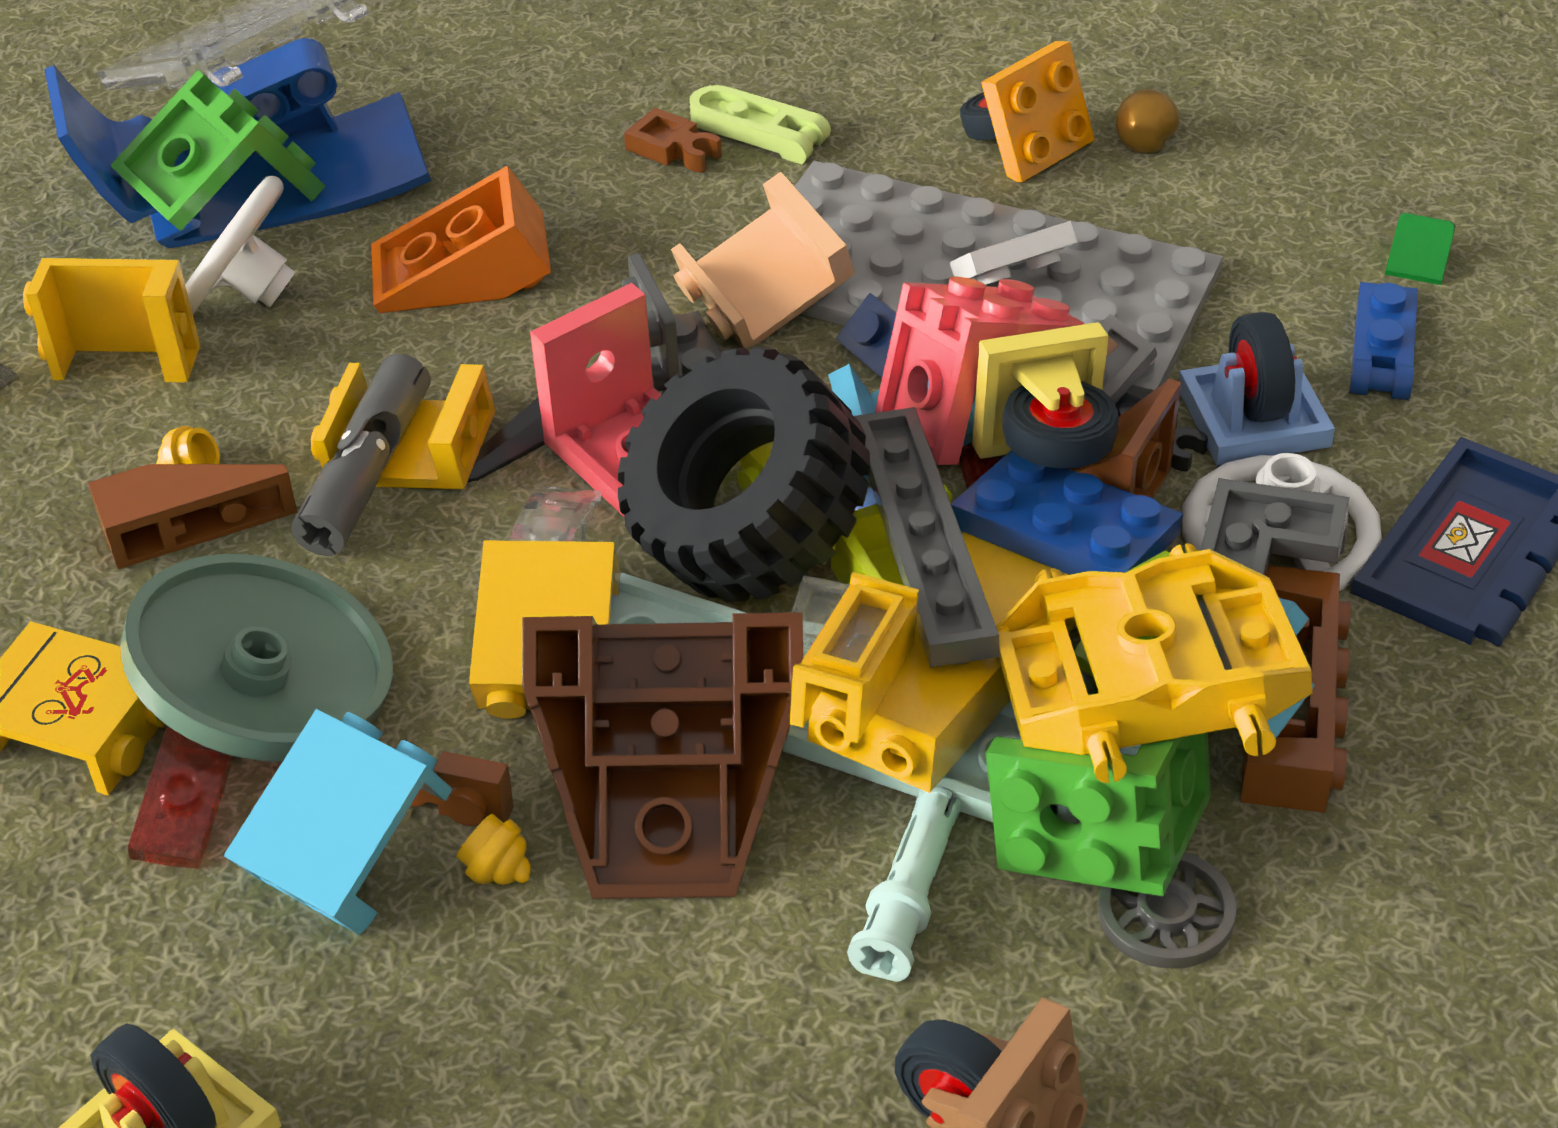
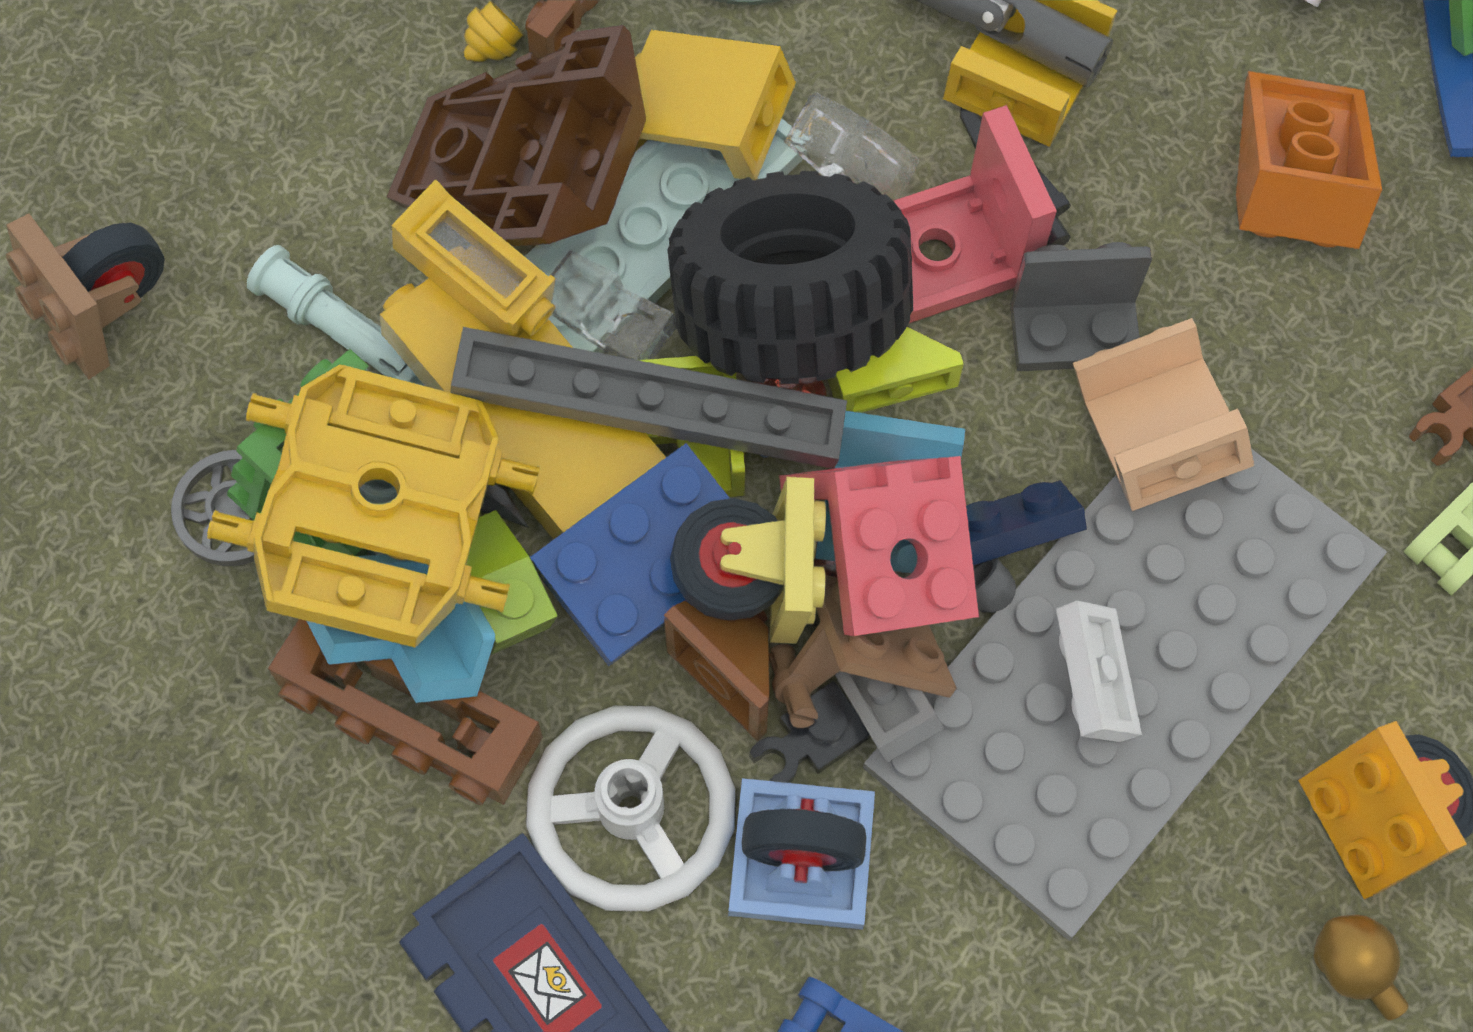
camera: 105 degrees right, 25 degrees up
dark grey panel [1200,478,1350,576] -> none

